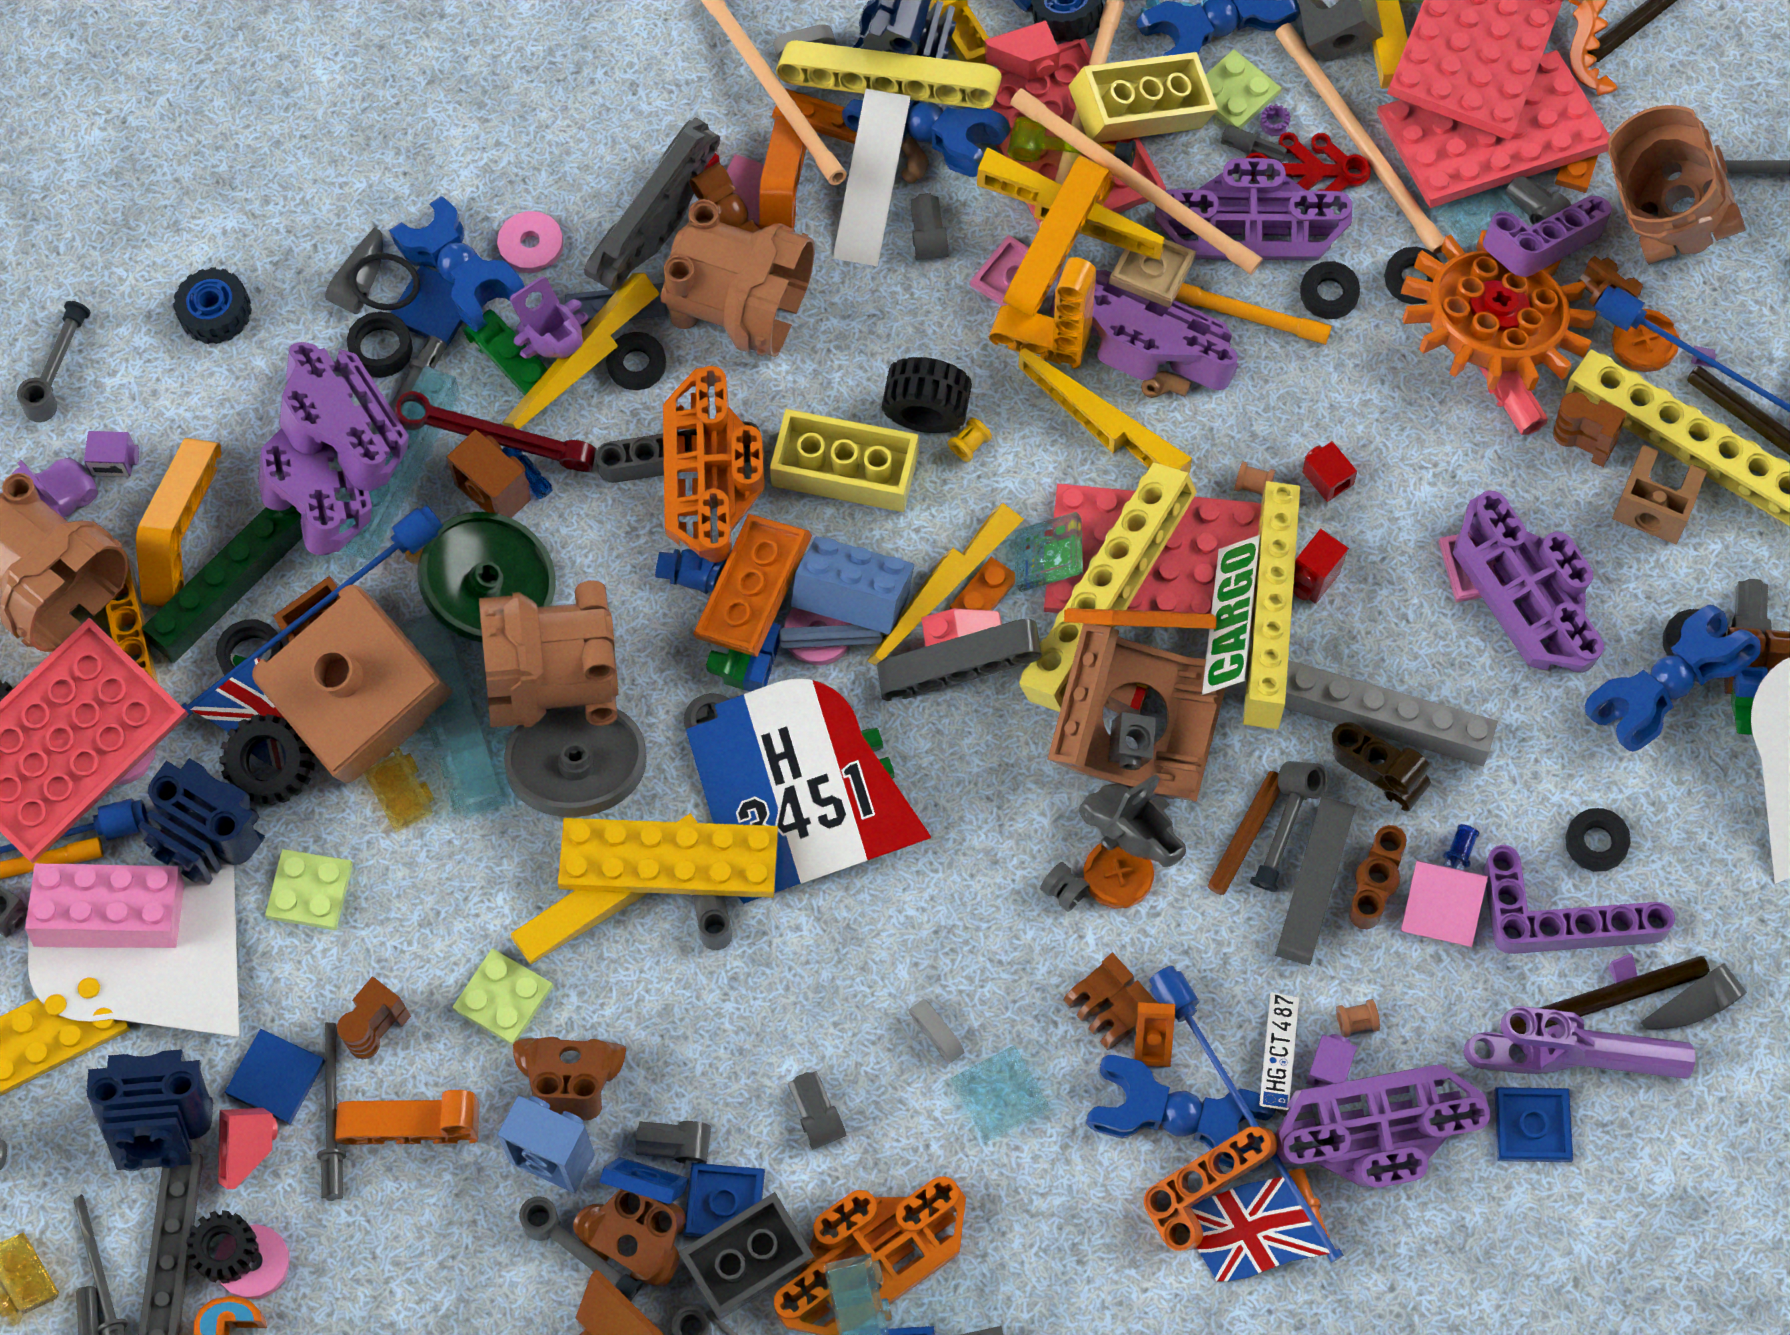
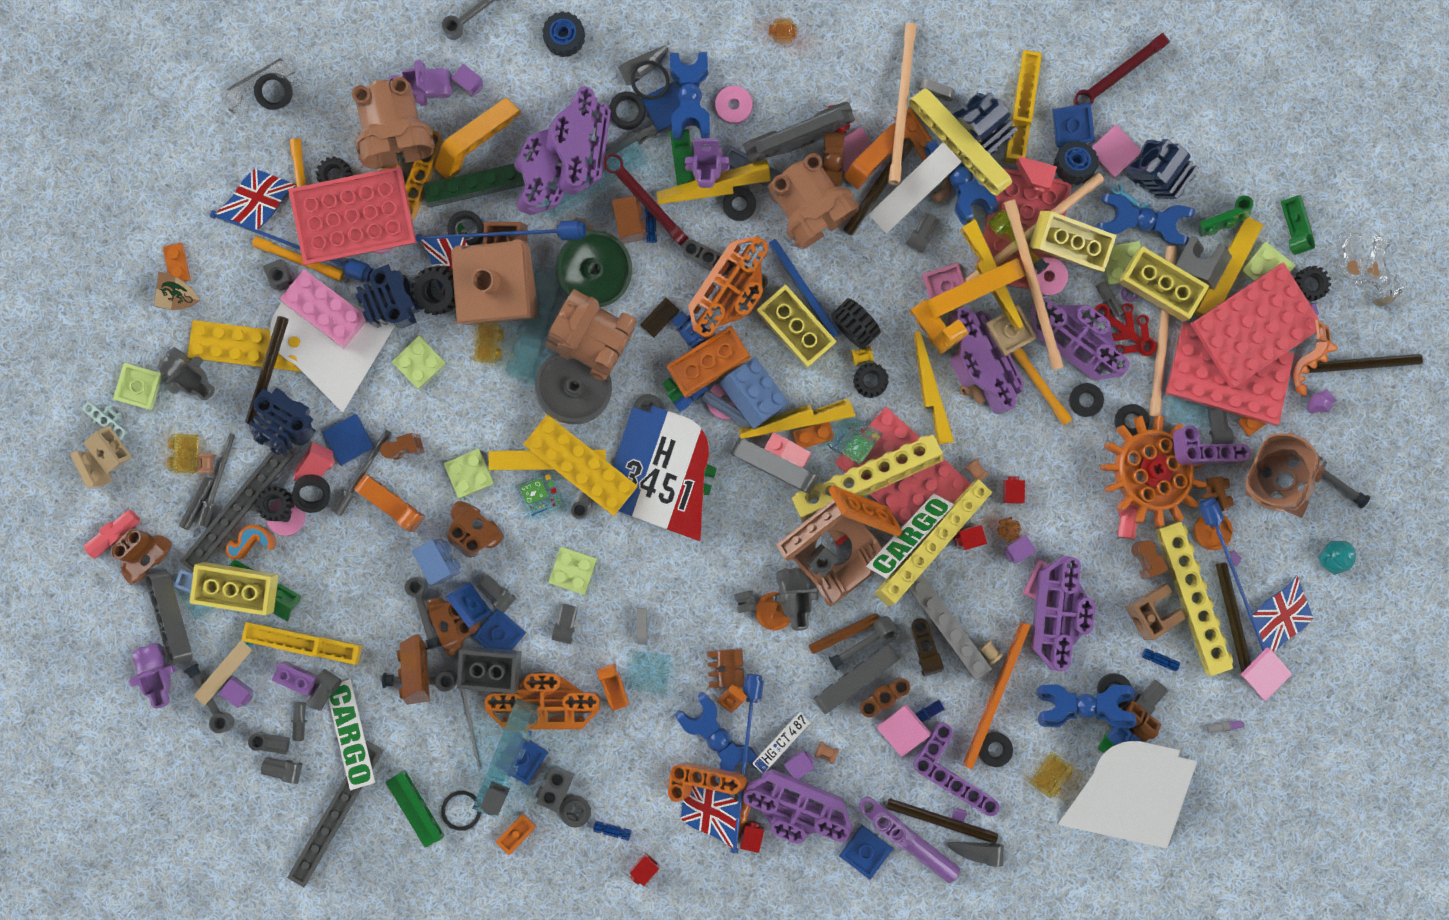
camera: 35 degrees right, 20 degrees up
none -> nougat bush [197,454,215,474]
none -> dark brown axle [245,316,289,424]
none -> black tyre [292,474,330,513]
none -> tile [516,471,566,521]
none -> yellowish green plate [548,547,597,595]
none -> orange animal [597,663,629,711]
none -> dark brown tile [640,297,680,338]
none -> red brick [740,821,764,853]
none -> clear orange head [769,18,797,44]
none -> blue tile [769,239,839,338]
none -> dark brown axle [843,139,914,236]
none -> black tyre [853,363,889,398]
none -> orange tile [963,622,1031,769]
none -> tan bush [978,640,1003,666]
none -> clear orange gear [997,517,1022,542]
none -> medium lavender brick [1004,535,1036,564]
none -> clear yellow bracket [1029,751,1073,799]
none -> bright pink tile [1034,257,1068,296]
none -> light yellow brick [1118,246,1209,322]
none -> clear blue axle [1142,648,1180,671]
none -> medium lavender rock [1307,389,1337,414]

